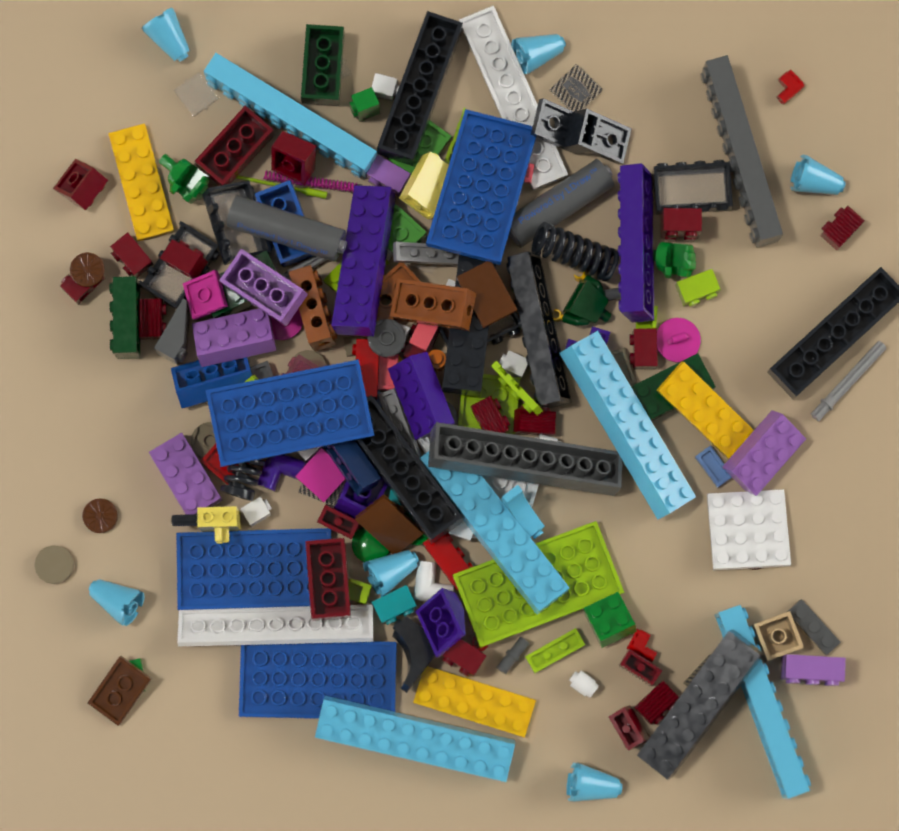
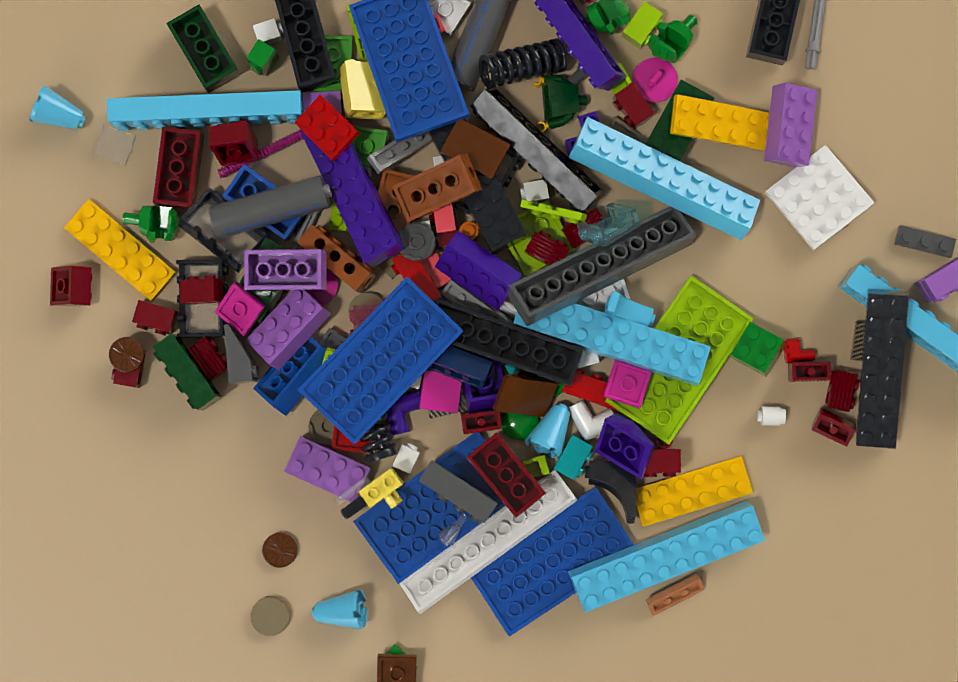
camera: 30 degrees left, 5 degrees up
lime piece [236,175,328,199] -> none
dark grey pin [496,637,530,675] -> none
lime plate [525,628,585,674] -> none
medium azure cone [566,762,622,802] -> none
medium blue tile [695,445,732,488] -> none
tan brick [751,611,804,662] -> none
none -> red plate [294,94,360,162]
none -> clear tile [335,476,372,506]
none -> dark grey brick [418,460,498,524]
none -> clear cone [438,513,468,546]
none -> clear light blue panel [577,202,640,247]
none -> dark pink tile [603,360,652,409]
none -> nougat plate [645,573,705,616]
none -> green piece [648,14,697,63]

